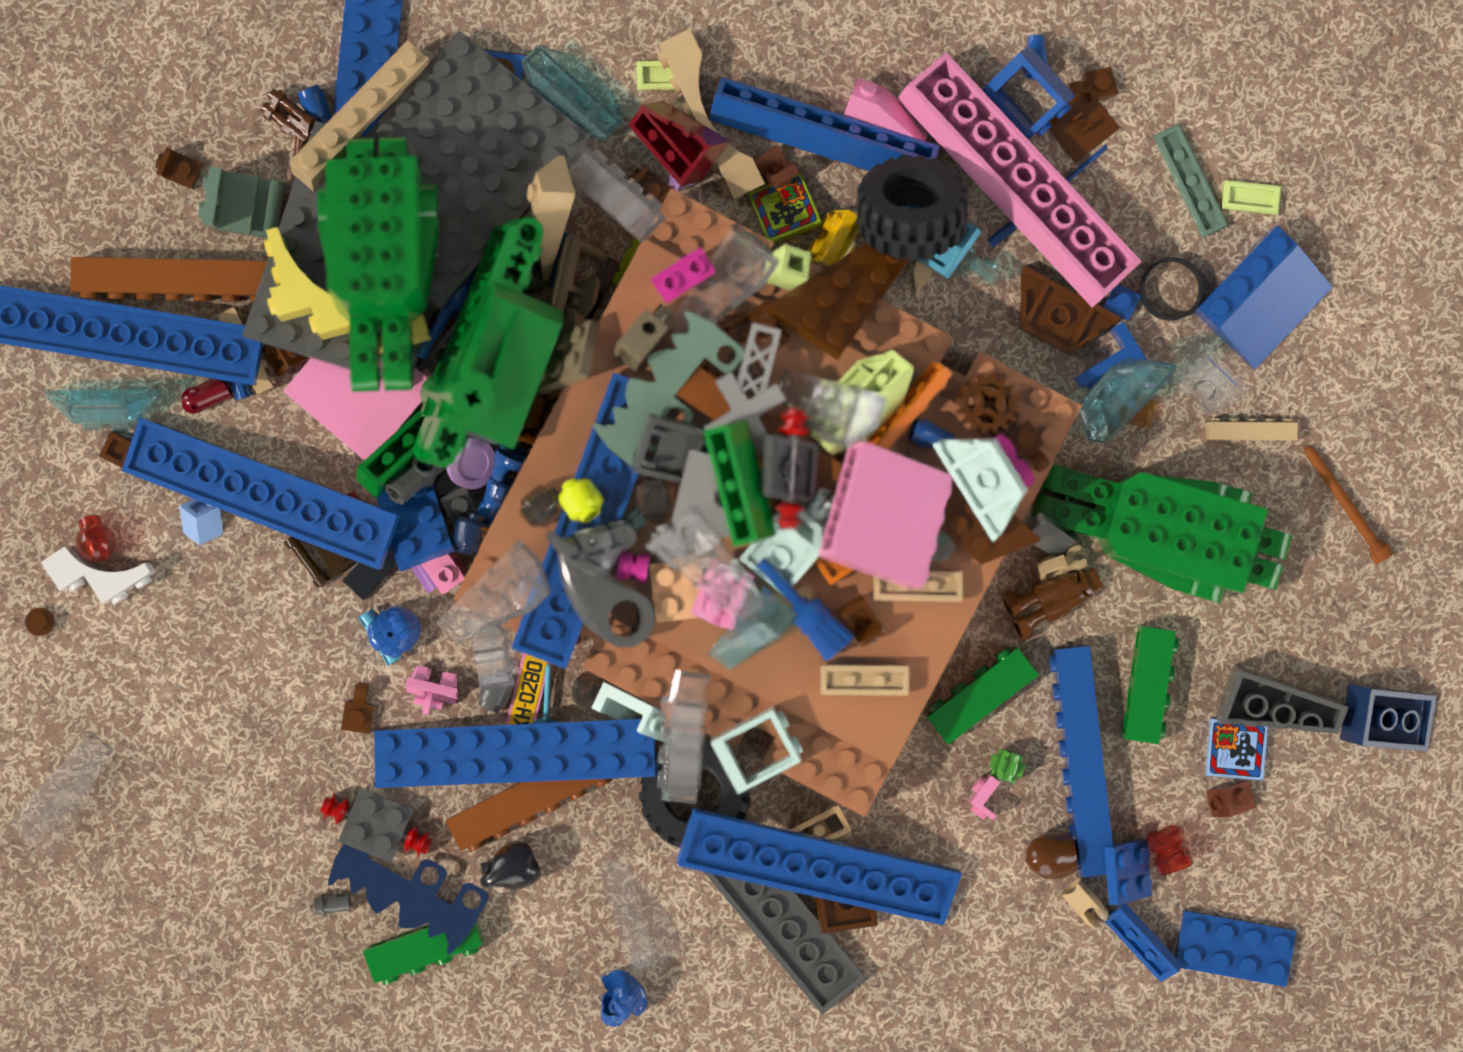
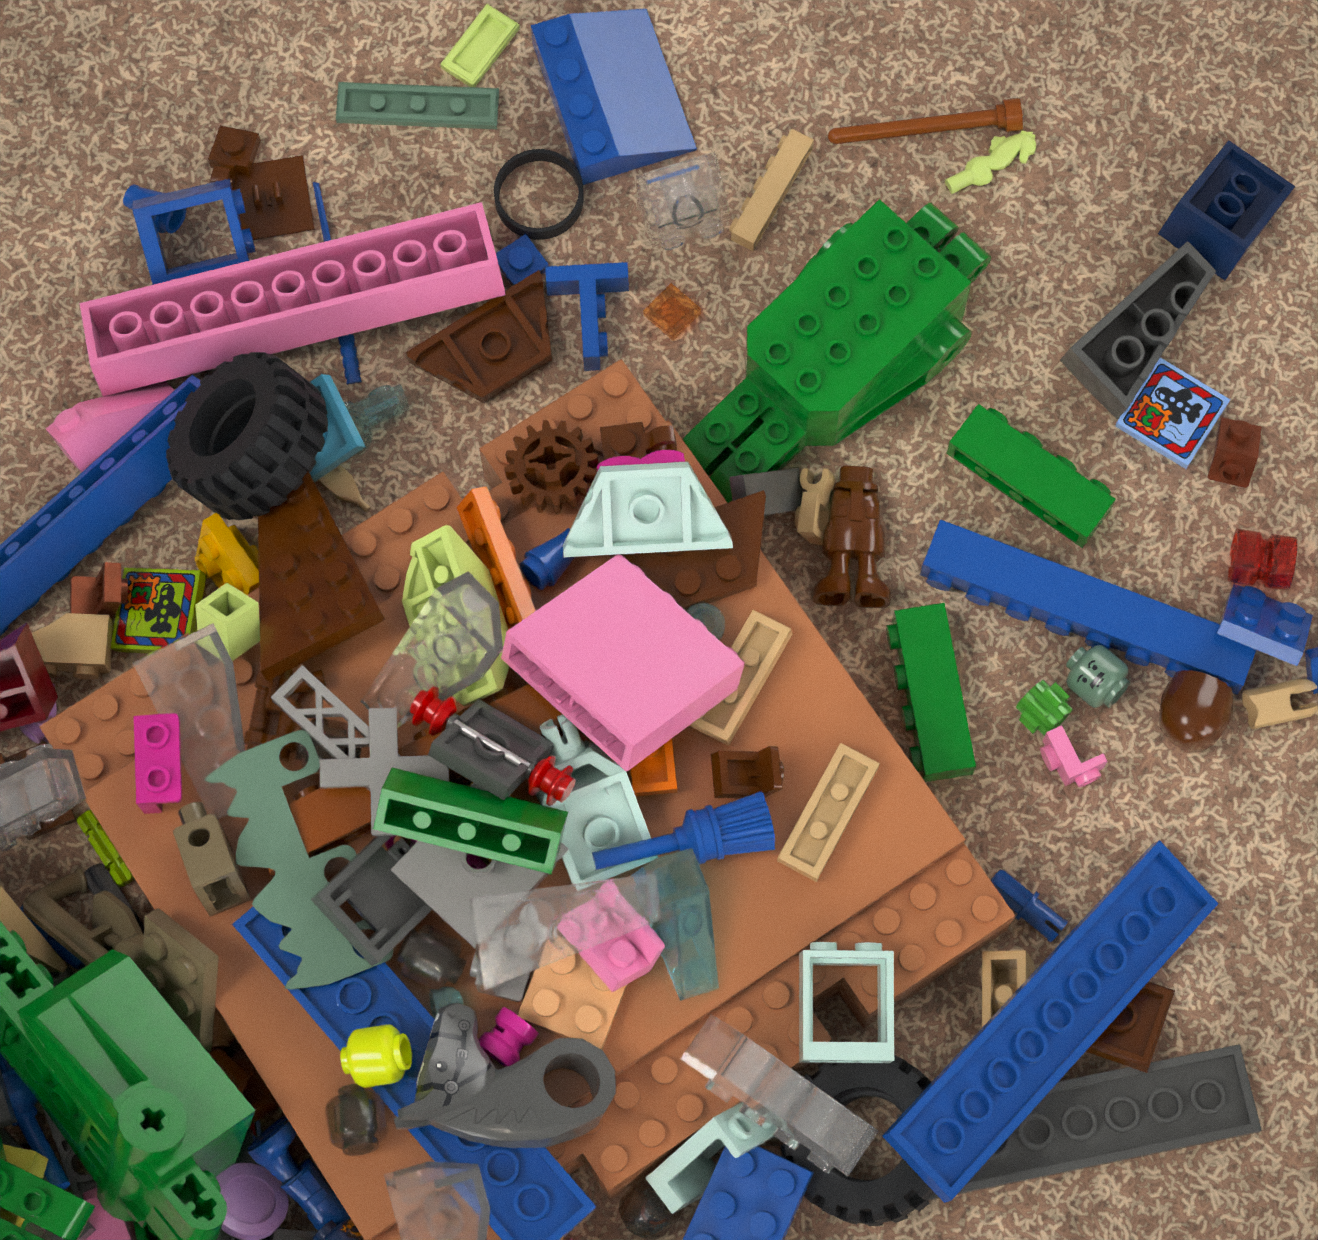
camera: 60 degrees left, 15 degrees down
clear light blue wedge [1078,358,1178,444] -> none
none -> yellowish green animal [945,130,1036,194]
none -> blue axle [991,869,1068,943]
none -> sand green head [1066,645,1131,708]

